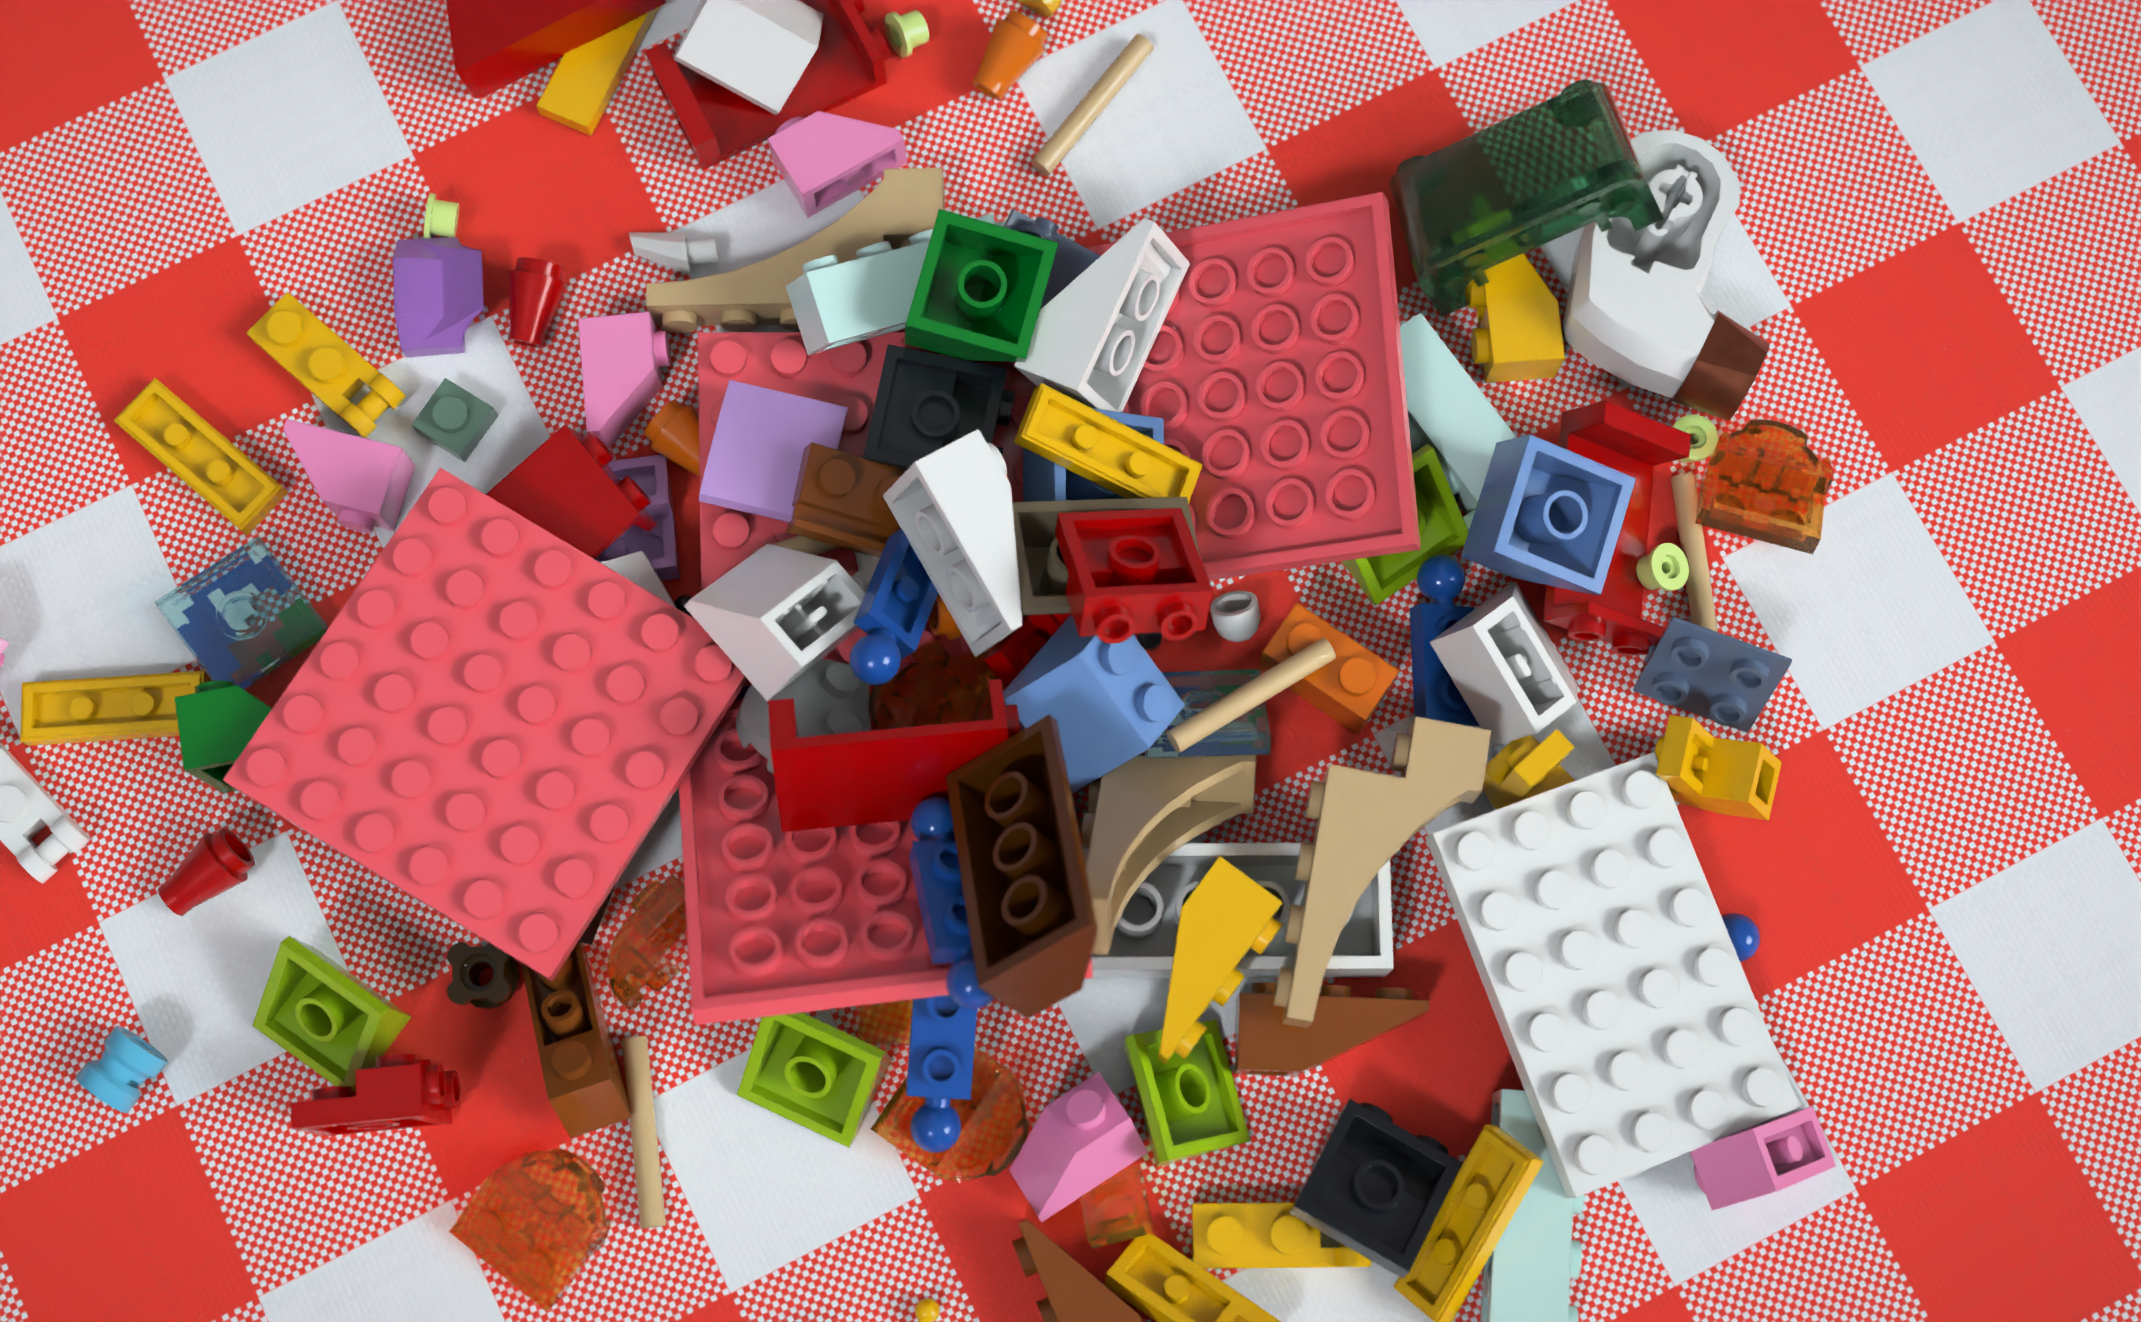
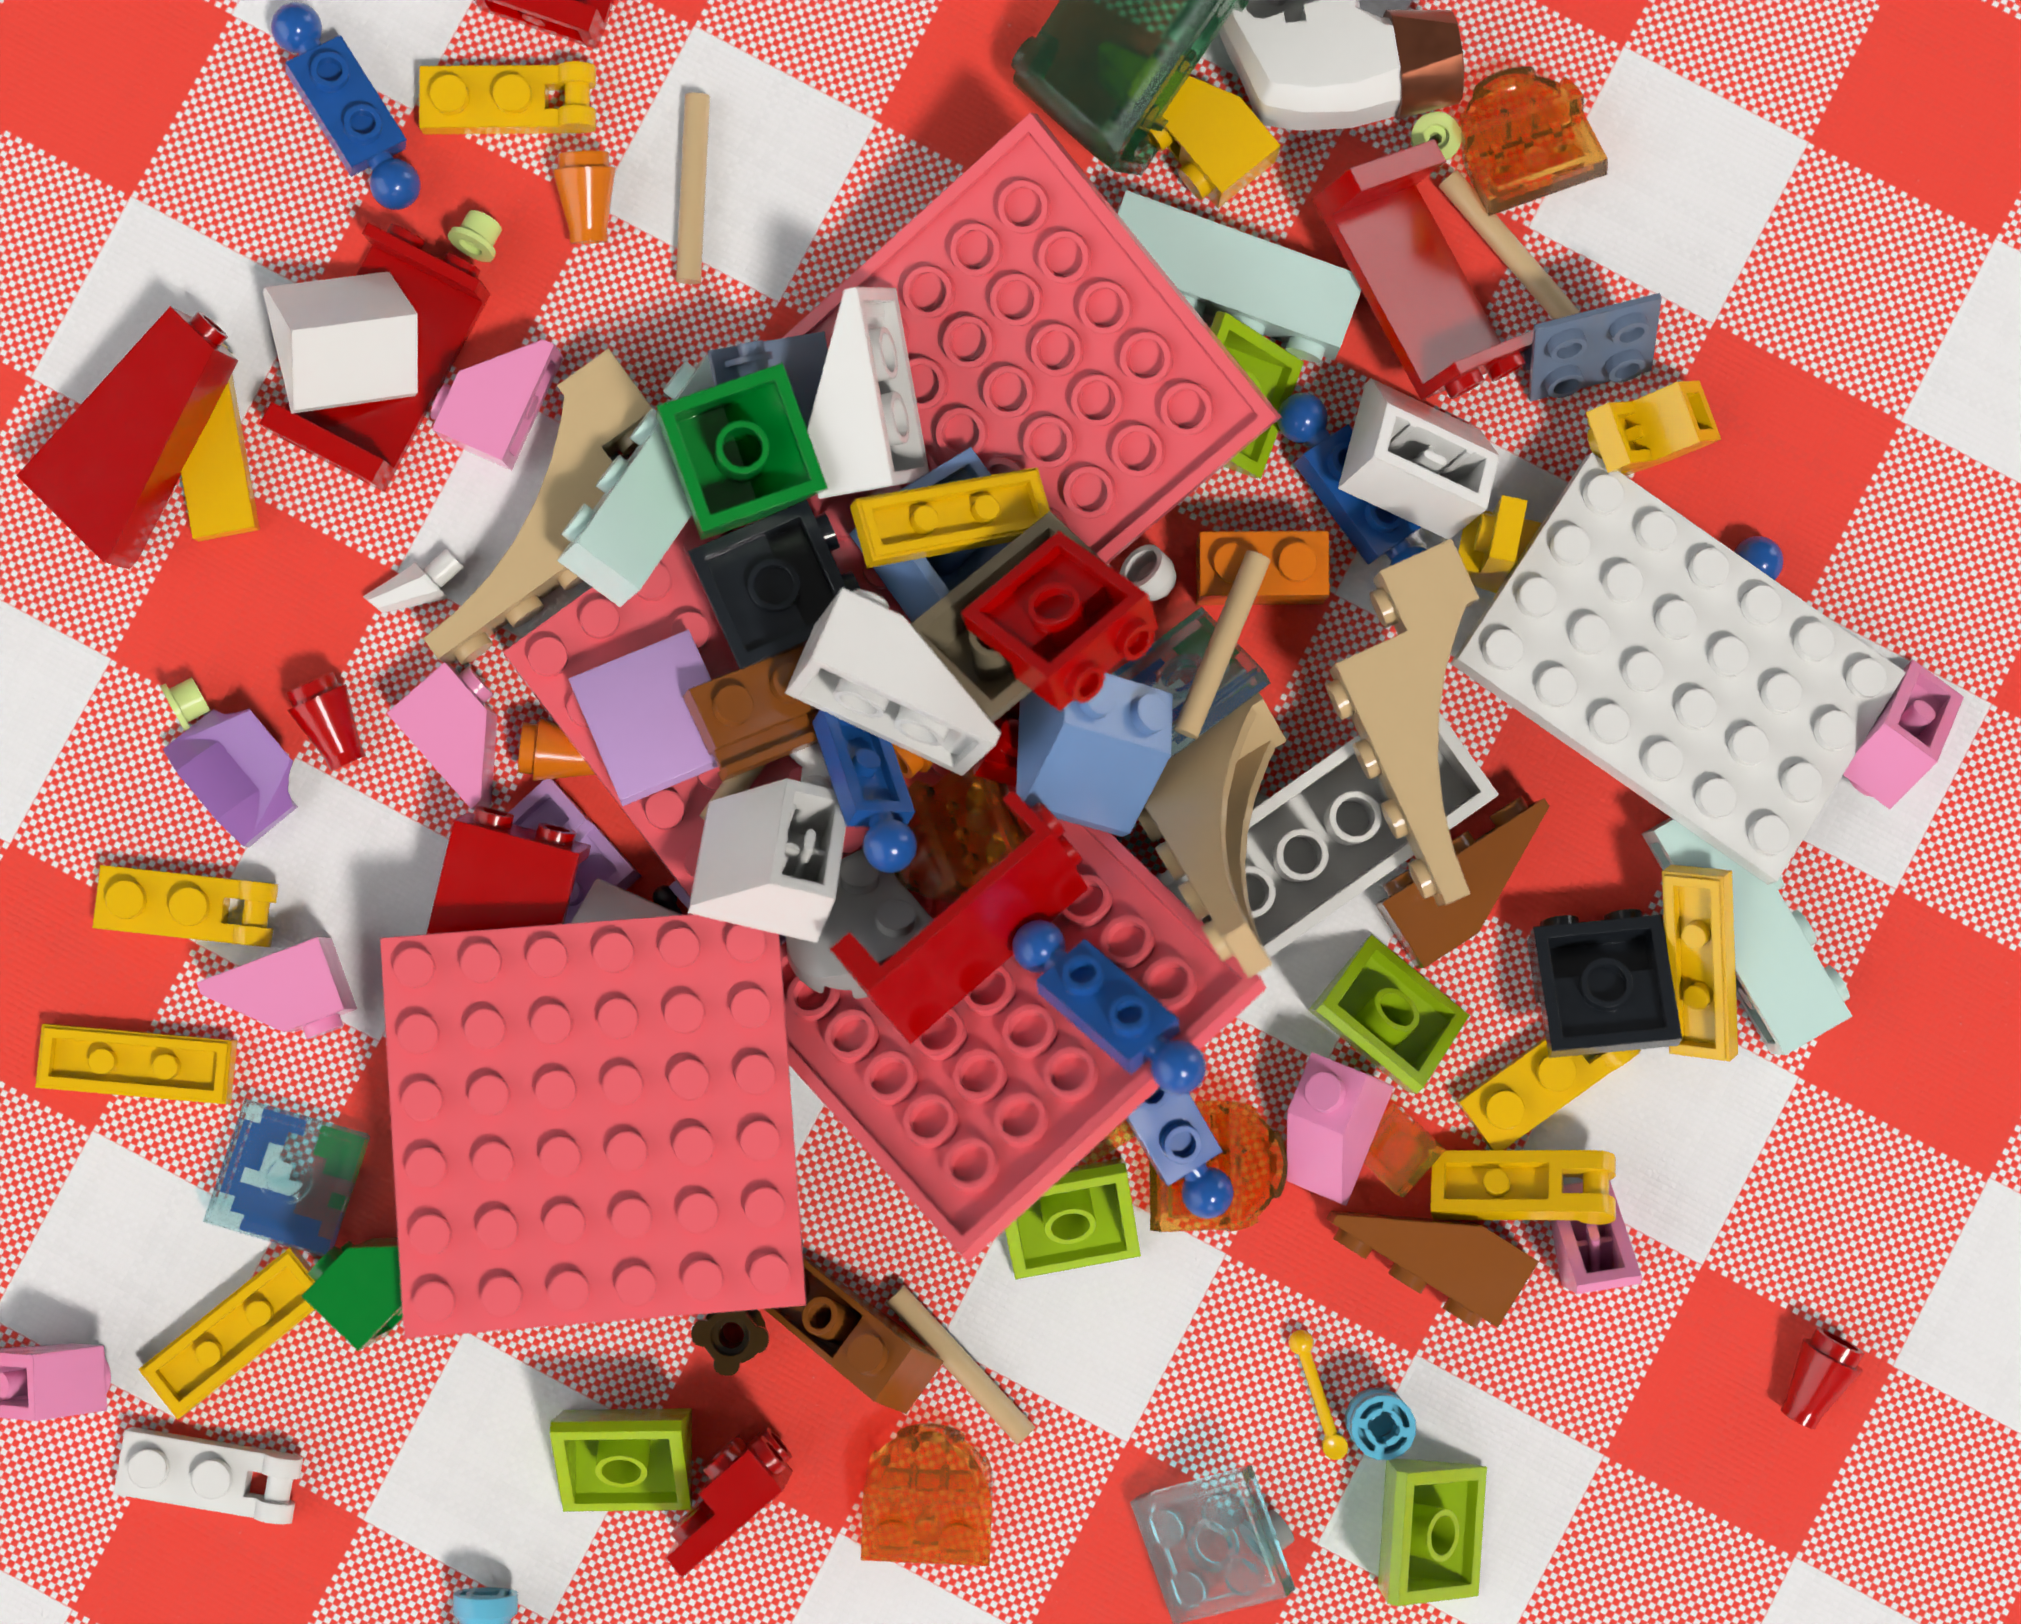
camera: 30 degrees left, 10 degrees up
red cone [158,828,255,916] -> none
sand green plate [411,378,498,462] -> none
clear orange slope [608,874,687,1010] -> none
reddish brown slope [946,714,1098,1019] -> none
yellow slope [1158,856,1283,1064] -> none
medium blue slope [1461,434,1636,595] -> none
yellowish green piece [1636,543,1689,591] -> none

